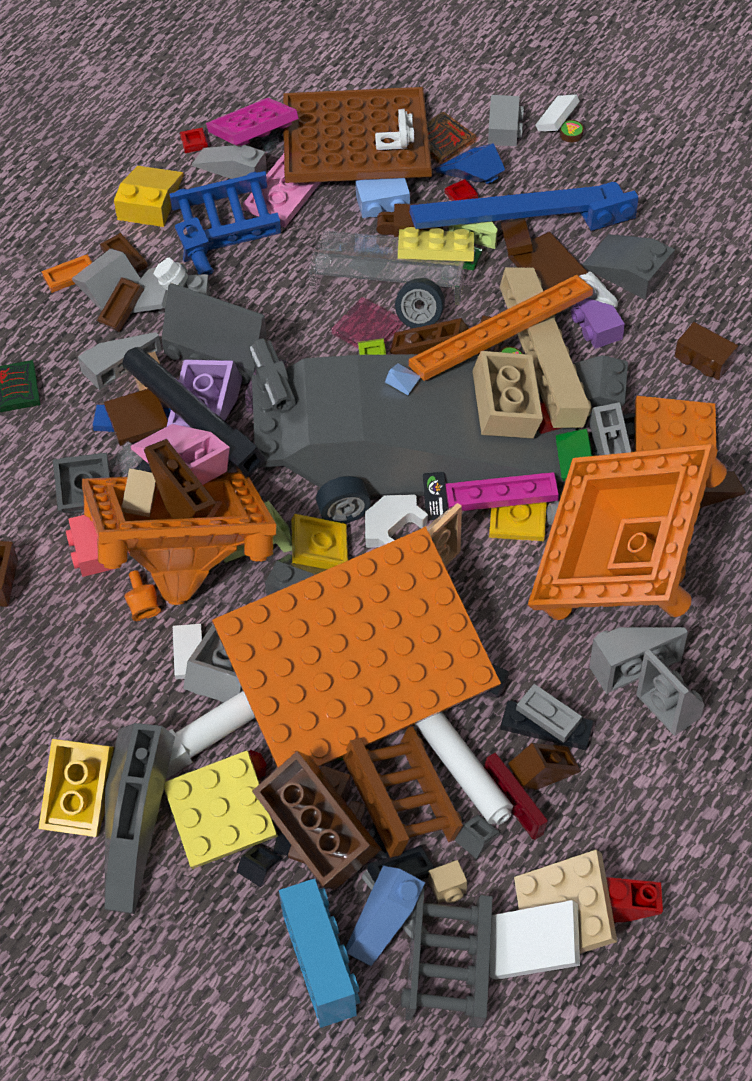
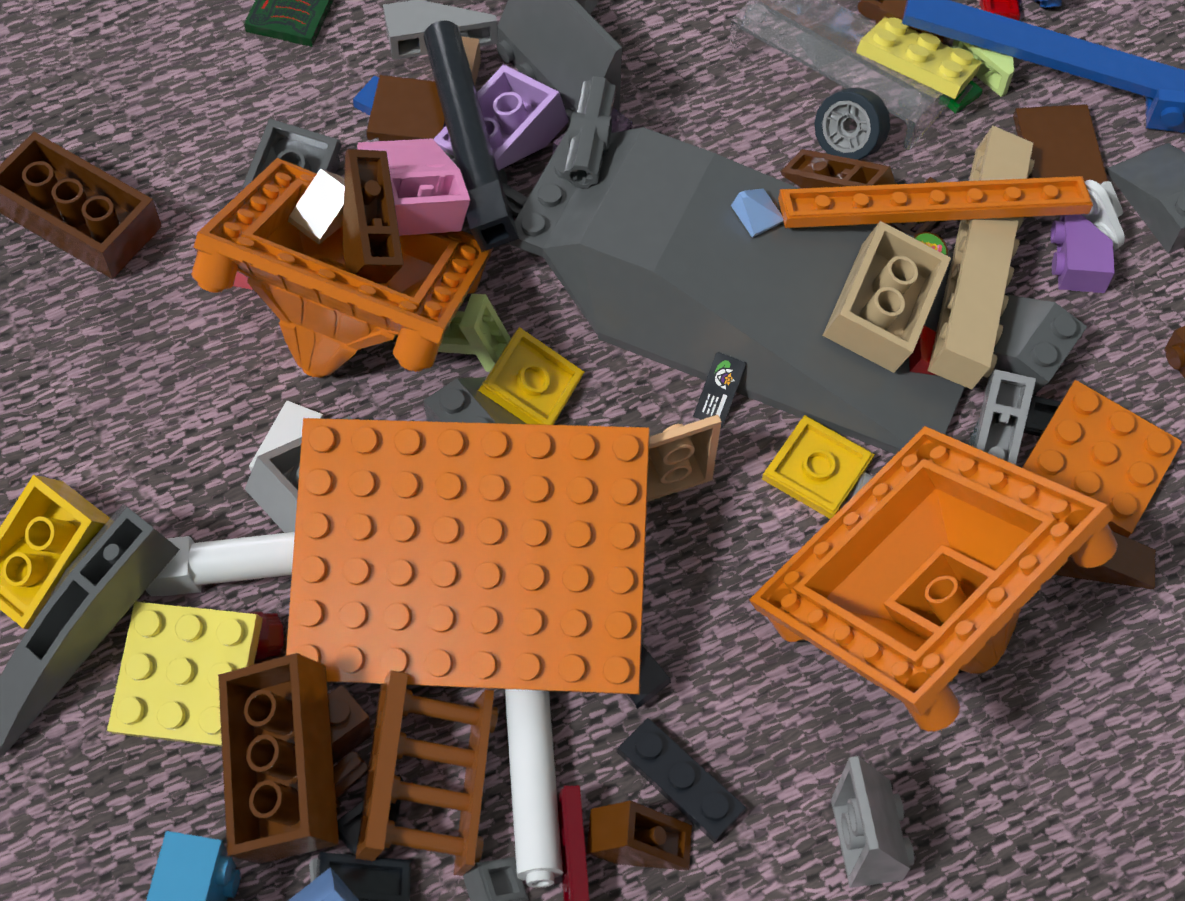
camera: 25 degrees right, 5 degrees up
orange piece [124,570,161,621] -> none
black slope [237,844,282,887] -> none
black wheel [316,476,371,524] -> none
clear pink tile [331,297,403,349] -> none
lime tile [357,338,386,355] -> none
white piece [365,495,428,548] -> none
dark pink plate [446,472,559,511] -> none
reddish brown tile [501,218,533,256] -> none
light grey plate [516,684,582,742] -> none
green panel [556,429,593,481] -> none
light grey slope [589,627,688,694] -> none

